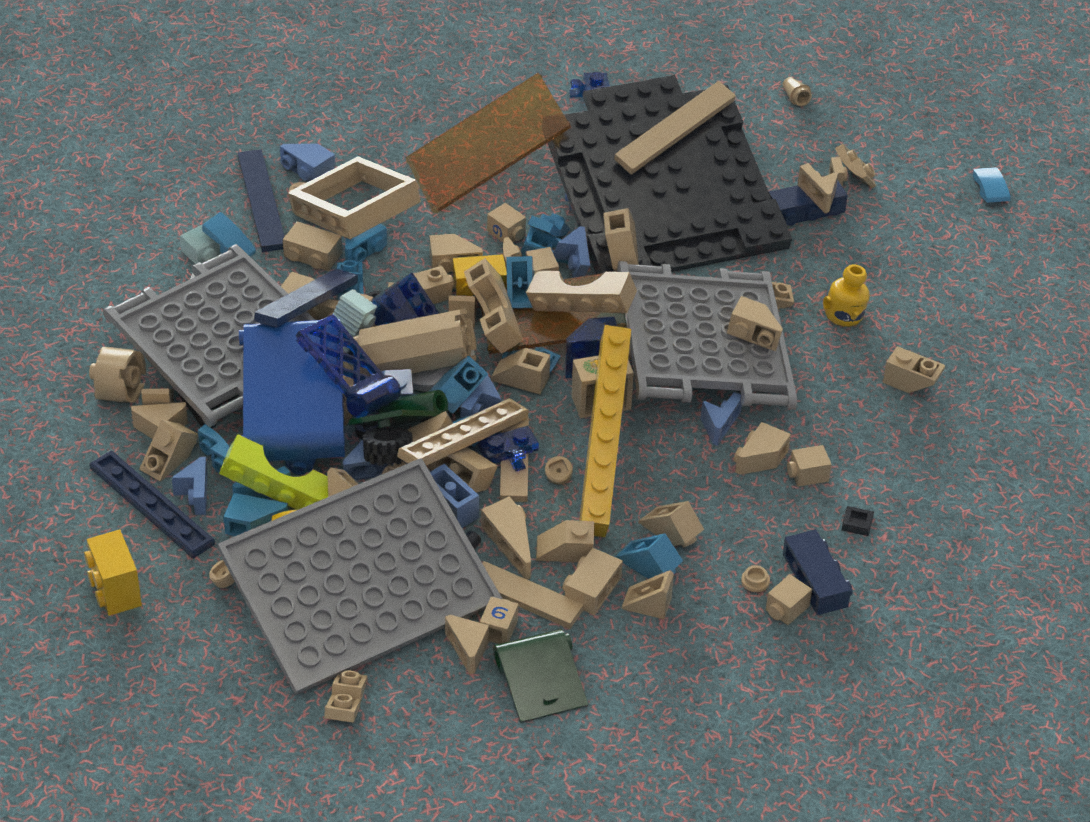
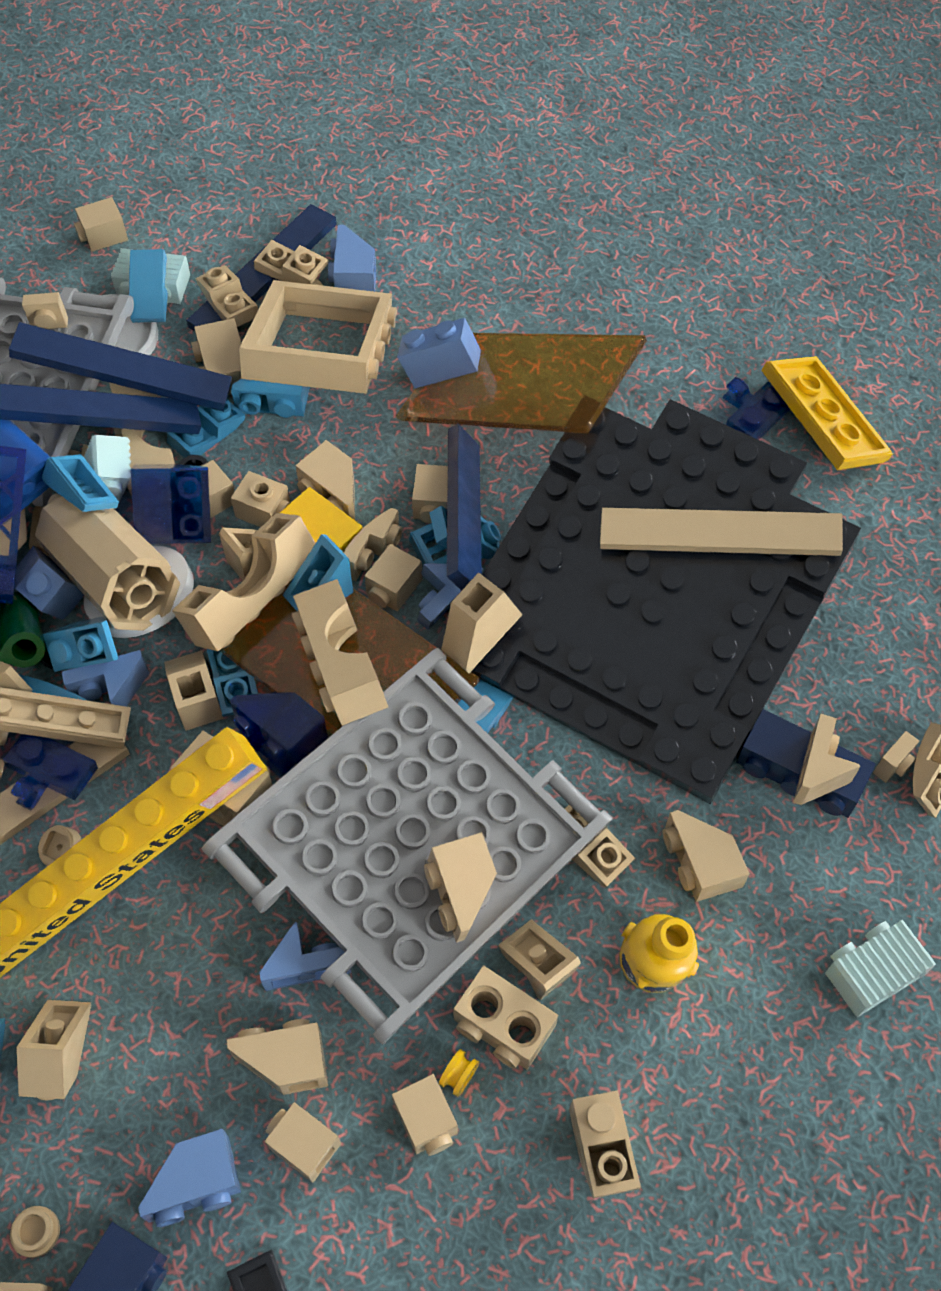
camera: 50 degrees right, 15 degrees up
none -> dark blue tile [9,322,232,412]
none -> tan plate [22,292,68,329]
none -> dark azure slope [42,454,119,512]
none -> tan brick [74,197,128,252]
none -> medium blue slope [138,1129,241,1227]
none -> tan slope [196,265,259,327]
none -> tan slope [254,240,328,284]
none -> tan brick [392,1074,458,1156]
none -> medium blue brick [397,318,481,388]
none -> yellow bush [439,1049,480,1098]
none -> dark blue tile [447,423,482,591]
none -> tan brick [453,965,558,1070]
none -> tan slope [498,919,581,1000]
none -> tan slope [662,810,750,902]
none -> yellow tile [761,356,893,470]
none -> light aqua brick [825,920,936,1018]

